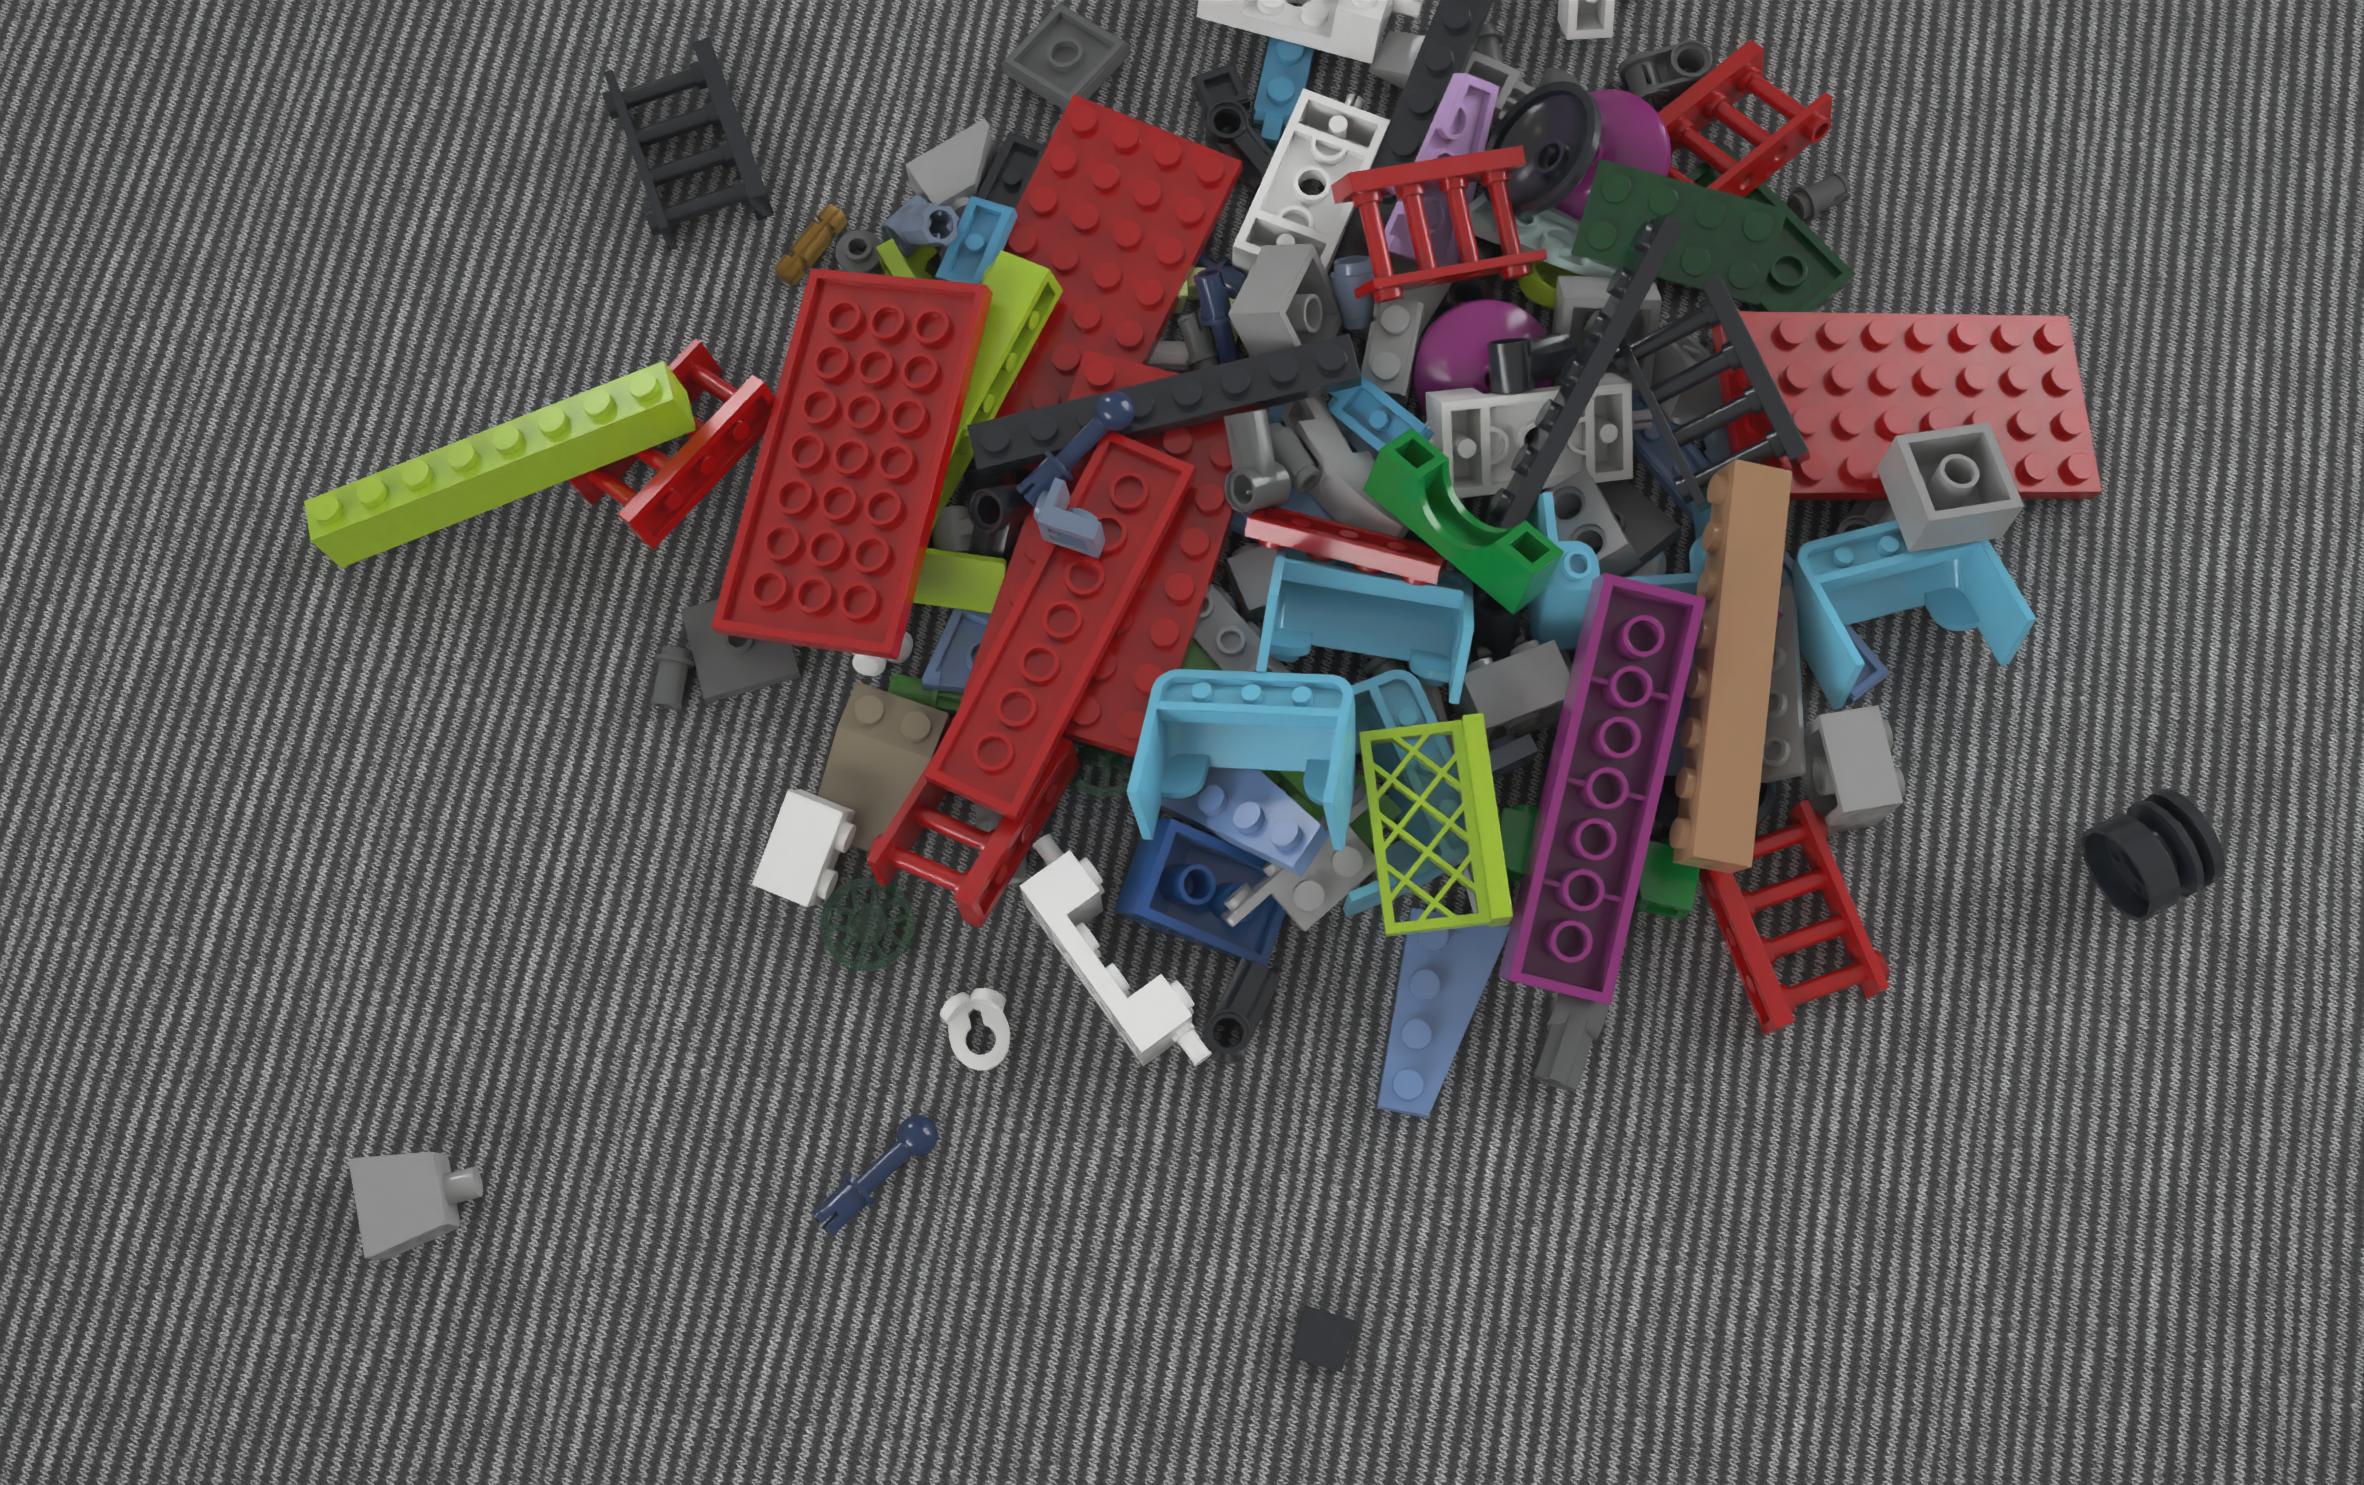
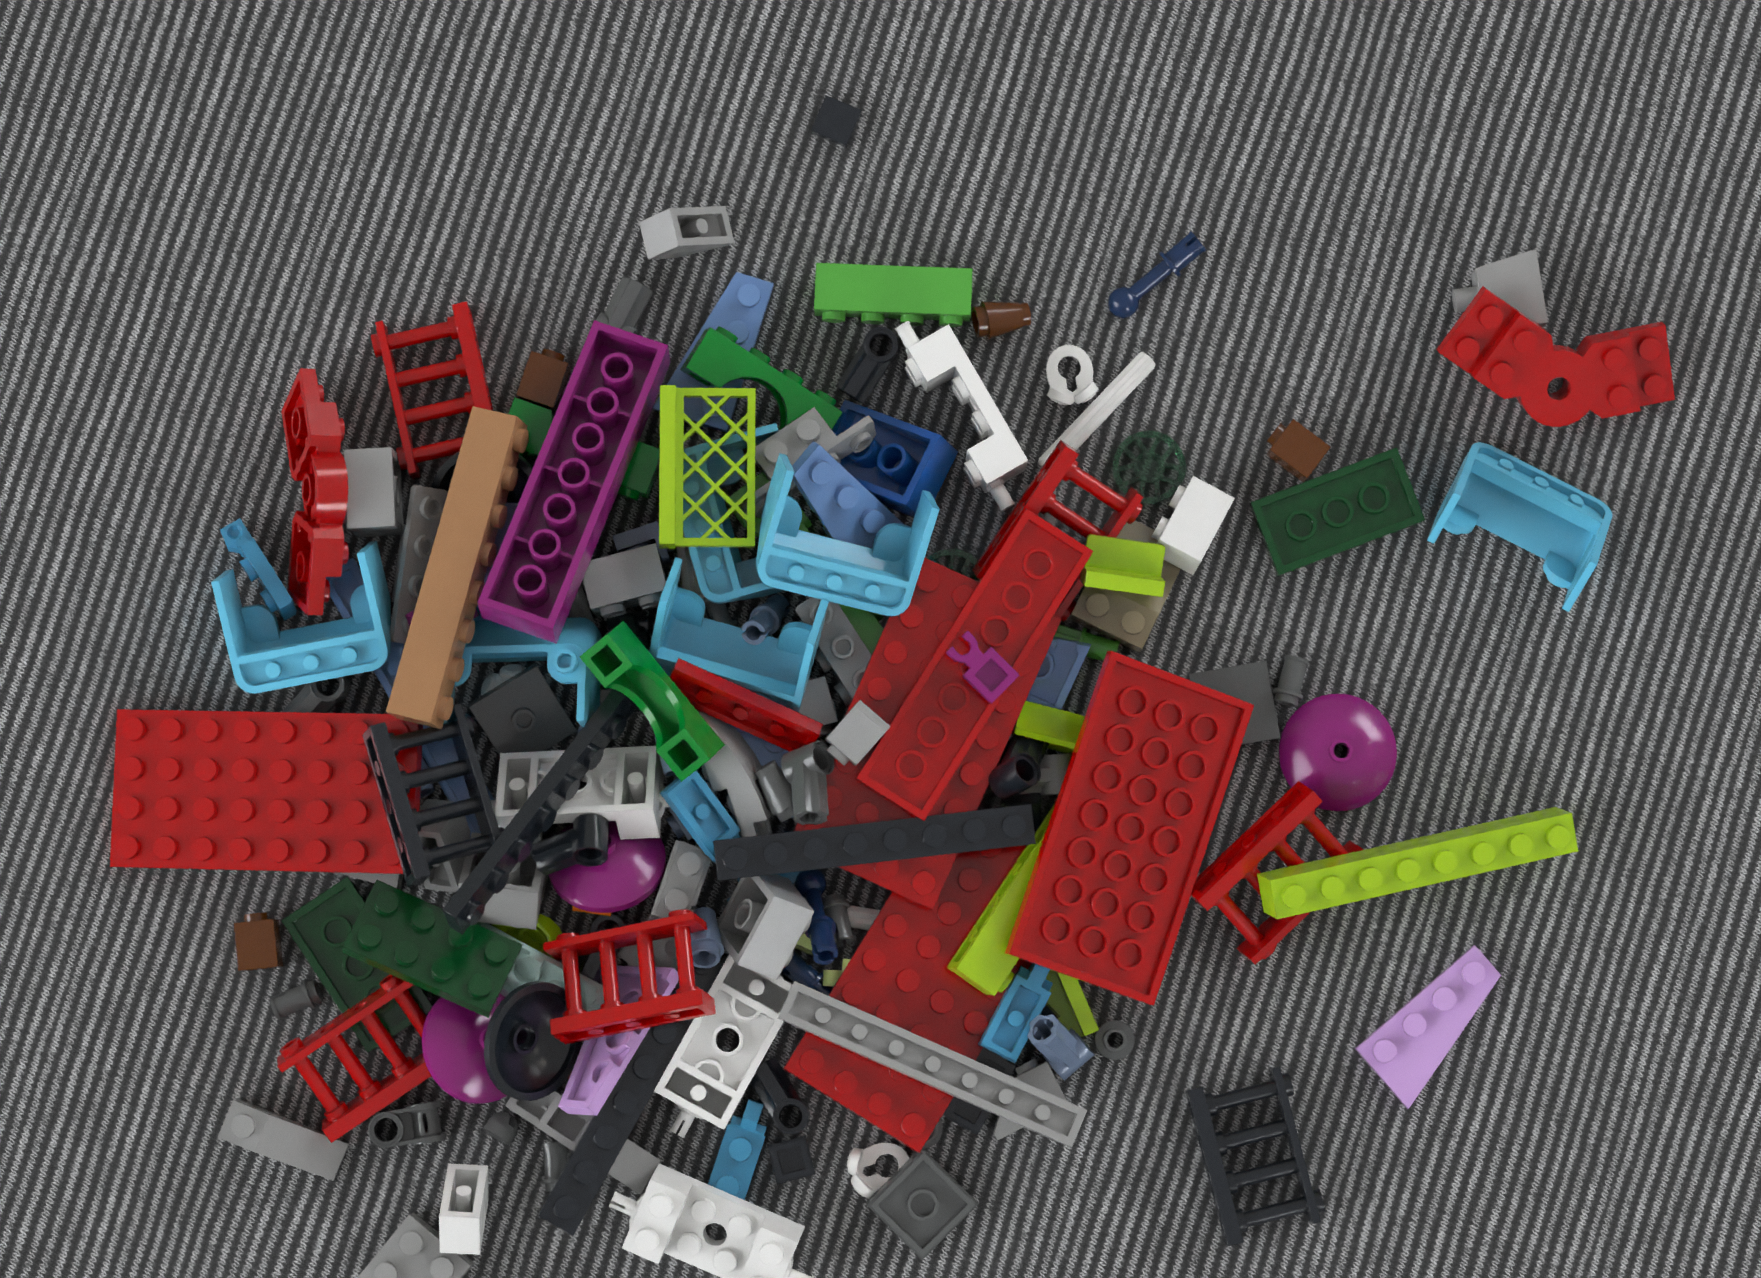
camera: 175 degrees left, 10 degrees up
pearl gold axle [774,204,847,286] -> none
dark blue pin [1015,391,1135,508] -> none
sand blue bracket [1034,478,1106,559] -> none
light grey brick [1546,468,1641,576] -> none
light grey brick [1877,422,2024,552] -> none
black wheel [2081,788,2226,922] -> none
none -> light grey slope [218,1099,349,1181]
none -> dark azure hinge [220,518,297,621]
none -> reddish brown brick [234,912,283,971]
none -> red plate [281,368,349,615]
none -> reddish brown brick [516,348,571,413]
none -> light grey slope [639,206,735,260]
none -> green arch [680,326,842,430]
none -> sand blue pin [741,594,790,645]
none -> light grey plate [777,981,1087,1147]
none -> bright green brick [814,263,973,327]
none -> light grey slope [825,700,891,766]
none -> white piece [847,1143,910,1199]
none -> magenta plate [946,631,1019,704]
none -> reddish brown cone [971,302,1031,340]
none -> white axle [1038,352,1156,467]
none -> lime panel [1080,534,1165,597]
none -> dark green plate [1249,447,1425,577]
none -> reddish brown brick [1266,419,1331,482]
none -> magenta dish [1278,694,1397,812]
none -> lavender wing [1355,945,1501,1109]
none -> medium azure windscreen [1427,442,1612,612]
none -> red plate [1436,286,1675,427]

